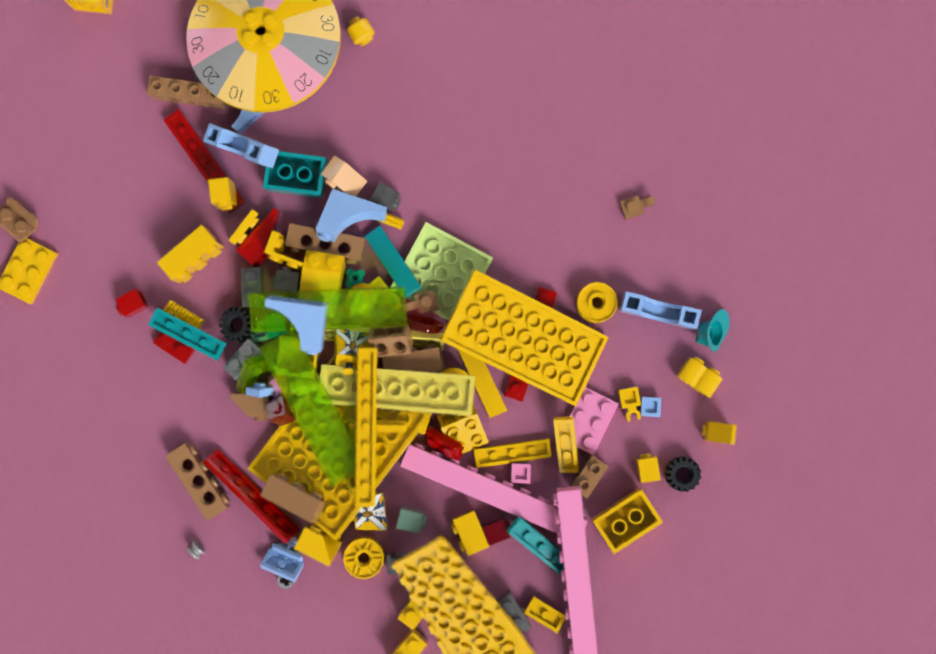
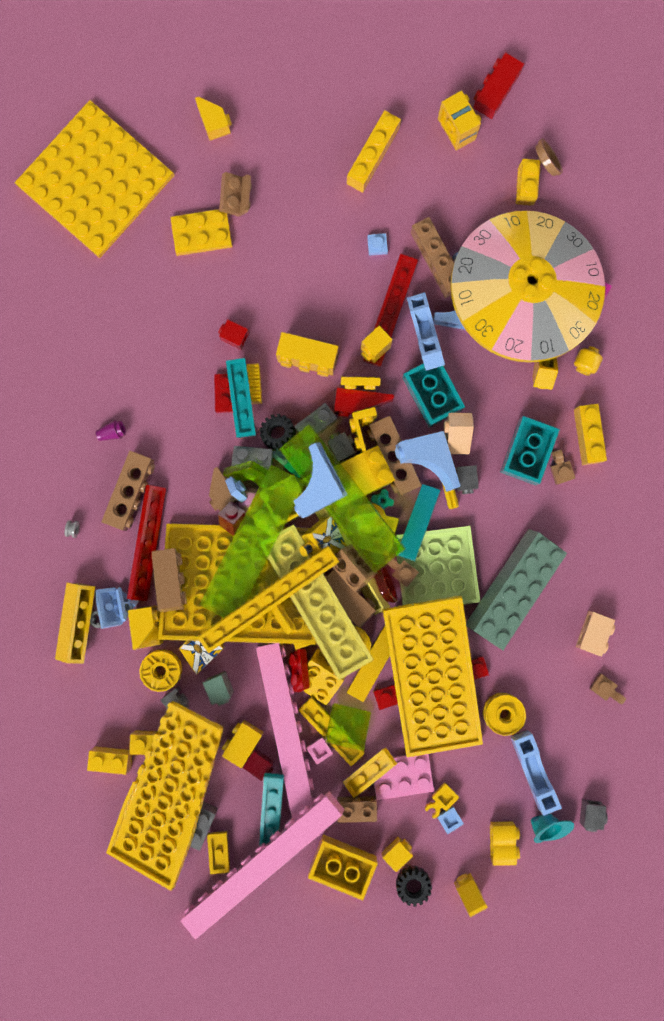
camera: 60 degrees right, 0 degrees up
none -> yellow brick [55,582,95,664]
none -> magenta cone [96,420,126,441]
none -> clear neon green plate [325,703,371,751]
none -> yellow brick [347,110,401,193]
none -> light blue plate [367,233,388,256]
none -> sand green brick [466,529,567,650]
none -> teal brick [500,416,560,486]
none -> yellow slope [533,358,558,390]
none -> medium nougat plate [550,450,576,485]
none -> yellow brick [574,404,607,465]
none -> light nougat brick [575,611,615,657]
none -> flat silver brick [579,799,608,832]

